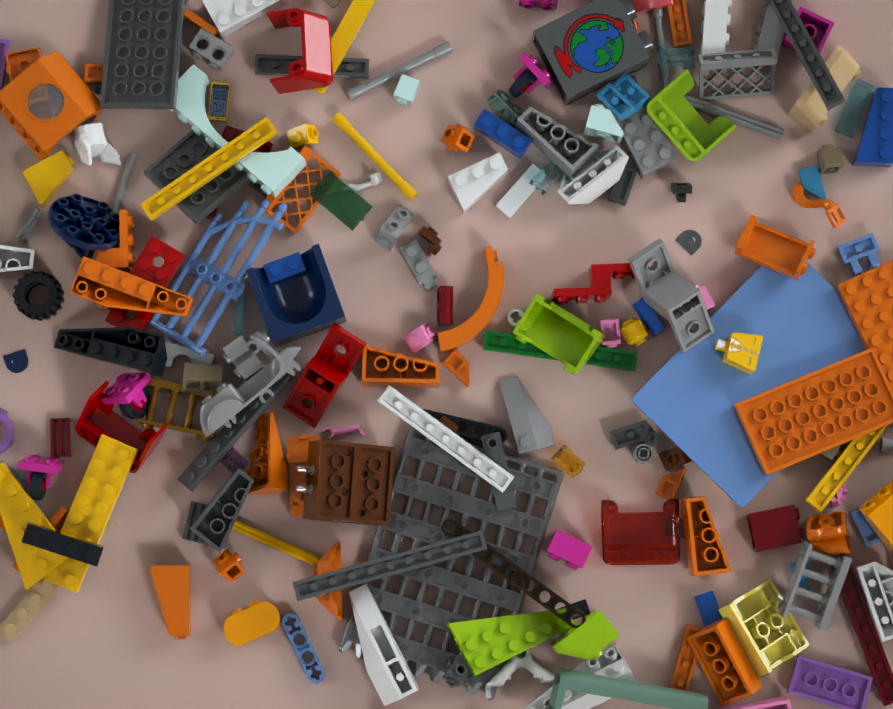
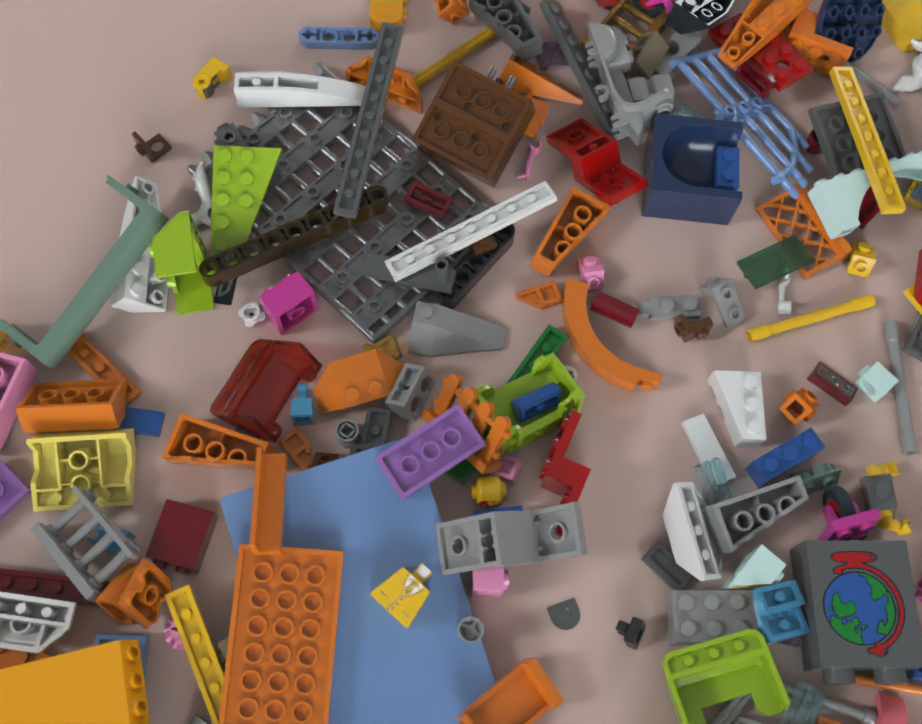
camera: 115 degrees right, 15 degrees down
none -> white plate [238,302,266,328]
none -> orange panel [250,447,288,555]
none -> dark azure piece [290,383,315,426]
none -> orange wedge [313,349,404,413]
none -> medium lavender plate [374,403,486,501]
none -> light grey brick [385,363,436,421]
none -> dark red tile [404,181,454,220]
none -> orange fence [420,374,512,474]
none -> light grey wheel [457,616,484,643]
none -> blue brick [511,382,561,423]
none -> dark red tile [735,57,778,99]
none -> dark red slope [807,361,859,406]
none -> torso [859,461,914,536]

